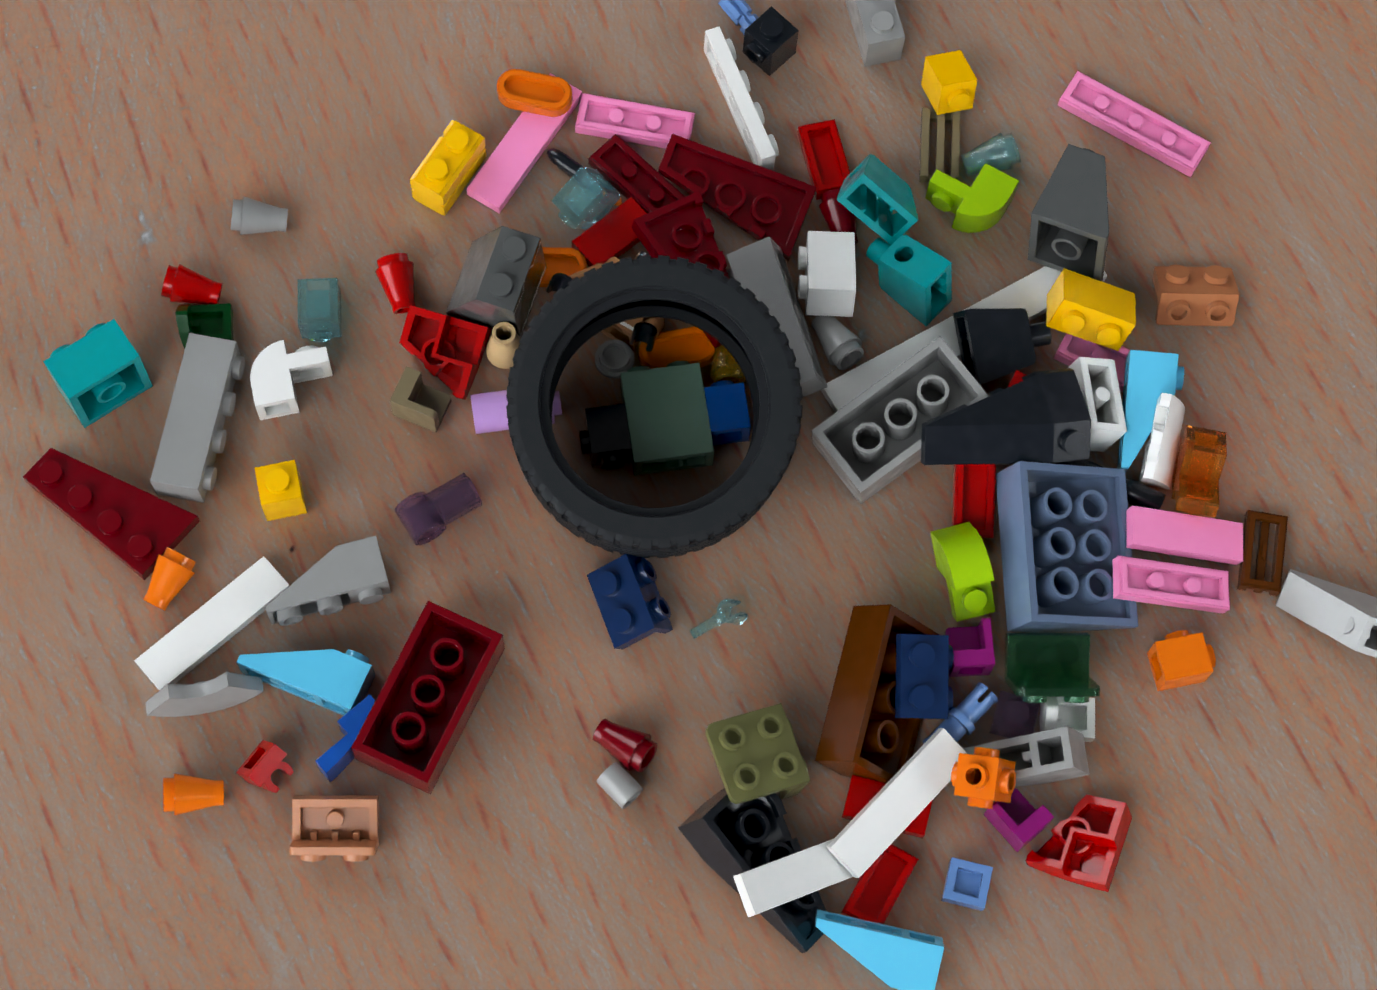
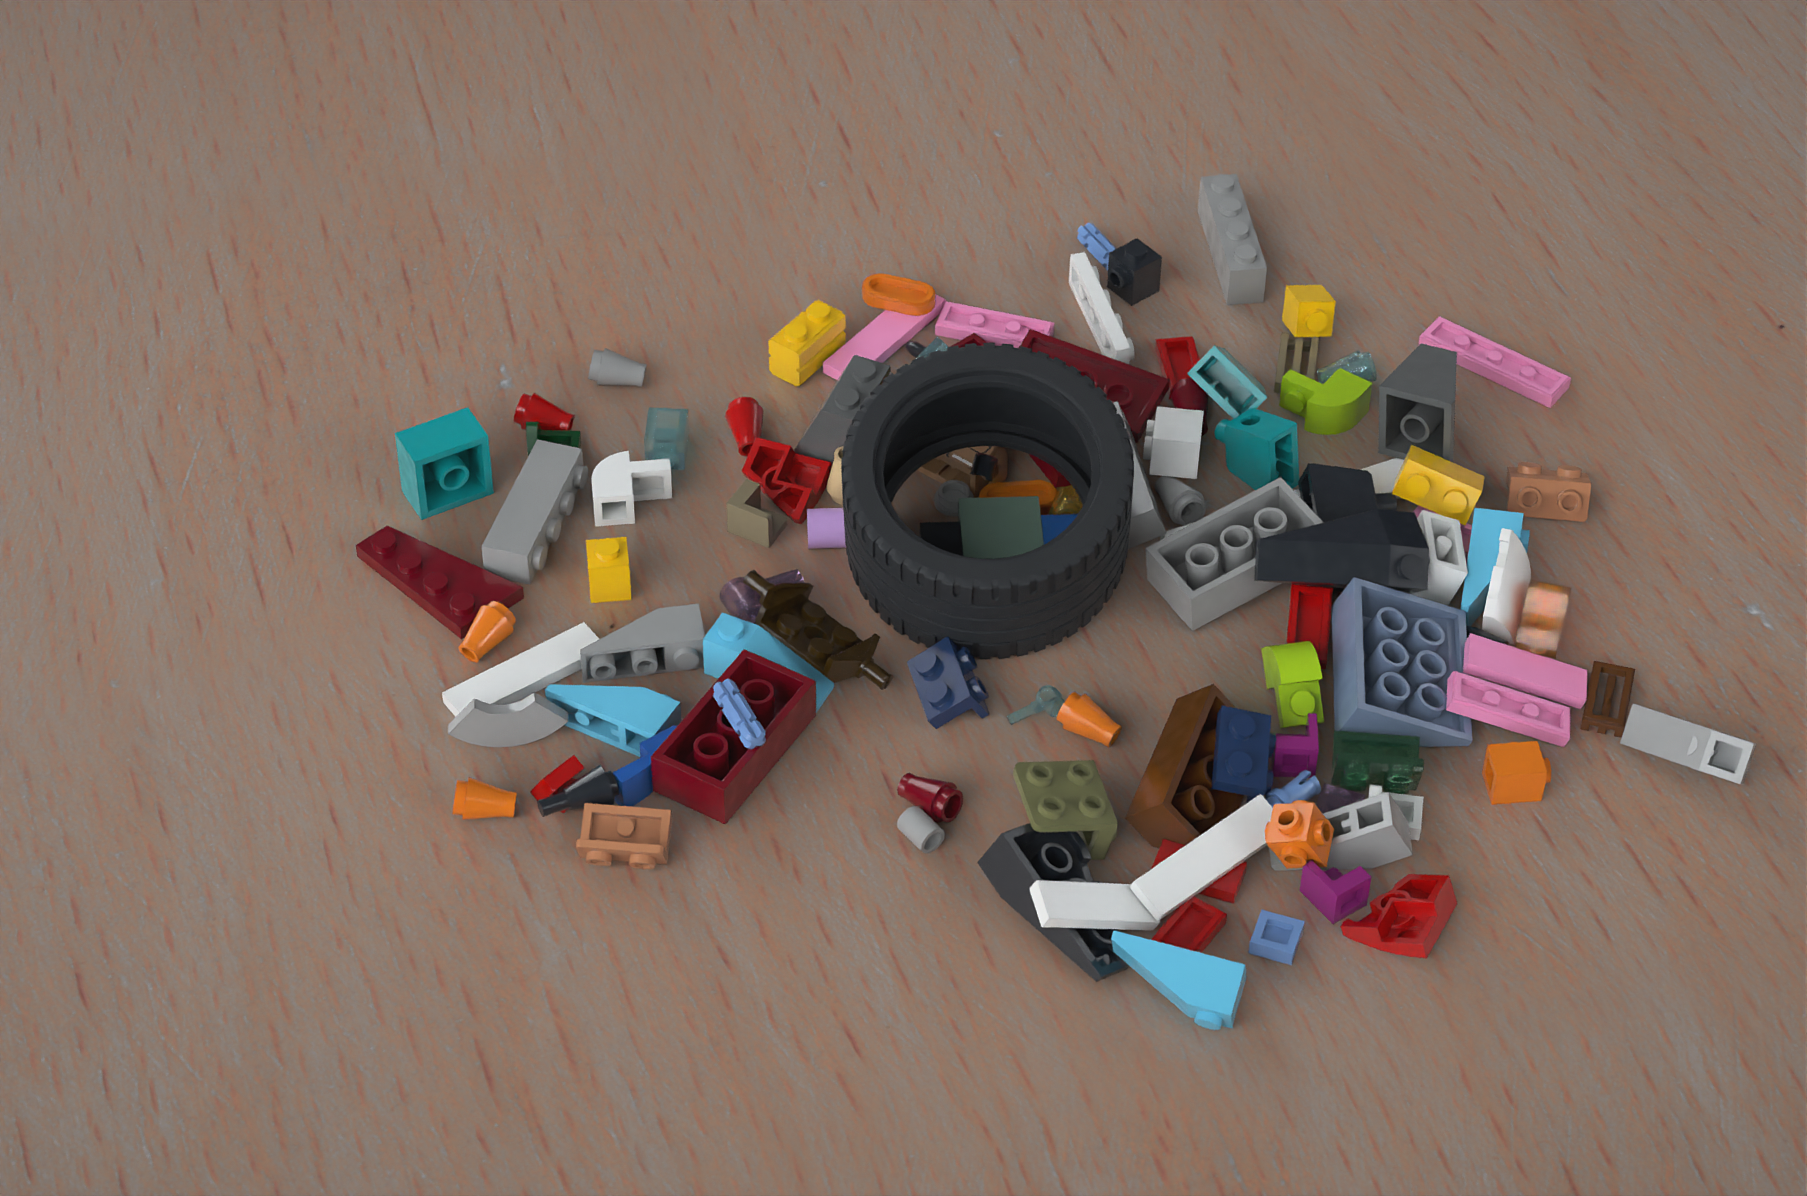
camera: 10 degrees right, 25 degrees down
none -> black cone [537,765,619,817]
none -> medium azure slope [703,612,834,713]
none -> medium blue axle [713,679,766,749]
none -> dark brown plate [743,570,893,690]
none -> orange cone [1057,692,1122,748]

